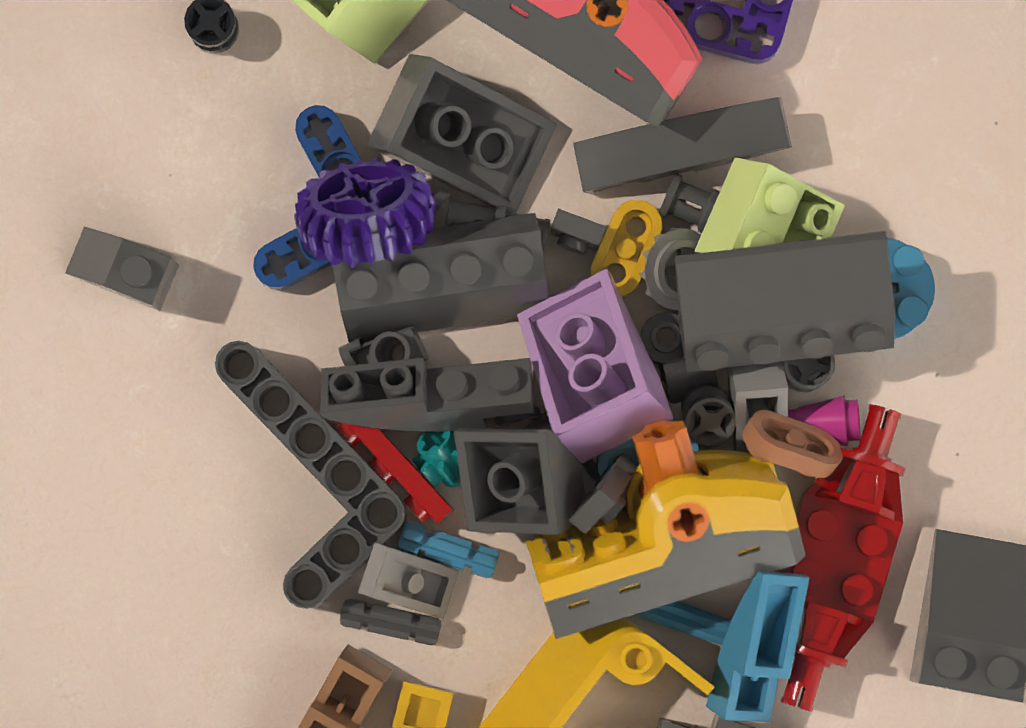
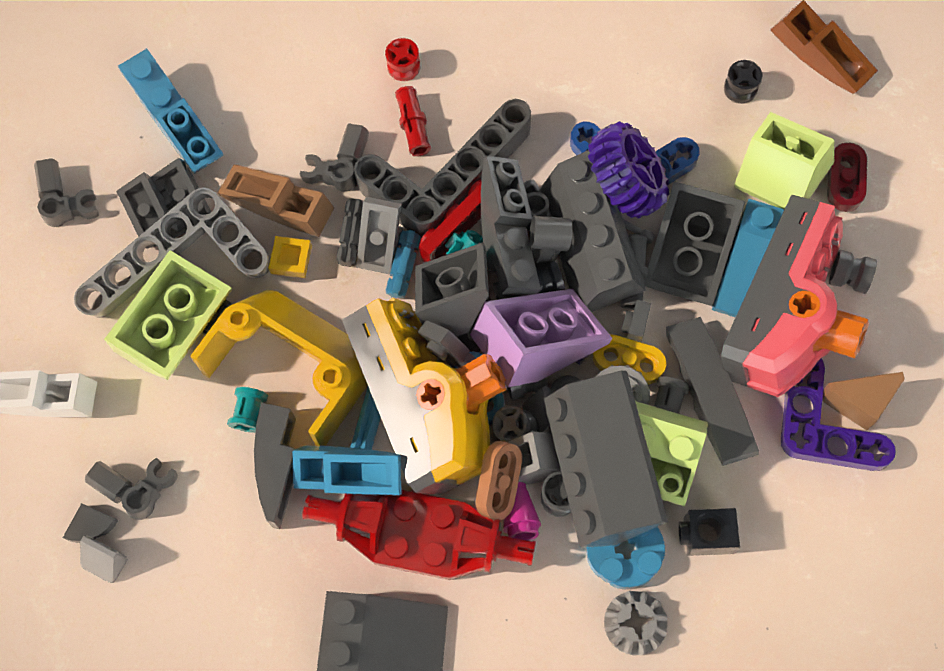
camera: 85 degrees right, 15 degrees down
dark grey slope [65,226,179,311] -> none
none -> dark grey bar [300,123,369,192]
none -> red wheel [385,38,420,81]
none -> red pin [395,86,431,156]
none -> dark grey piece [529,215,572,269]
none -> black wheel [536,260,565,294]
none -> light grey gear [604,591,668,656]
none -> black brick [678,508,740,556]
none -> dark azure slope [712,199,784,318]

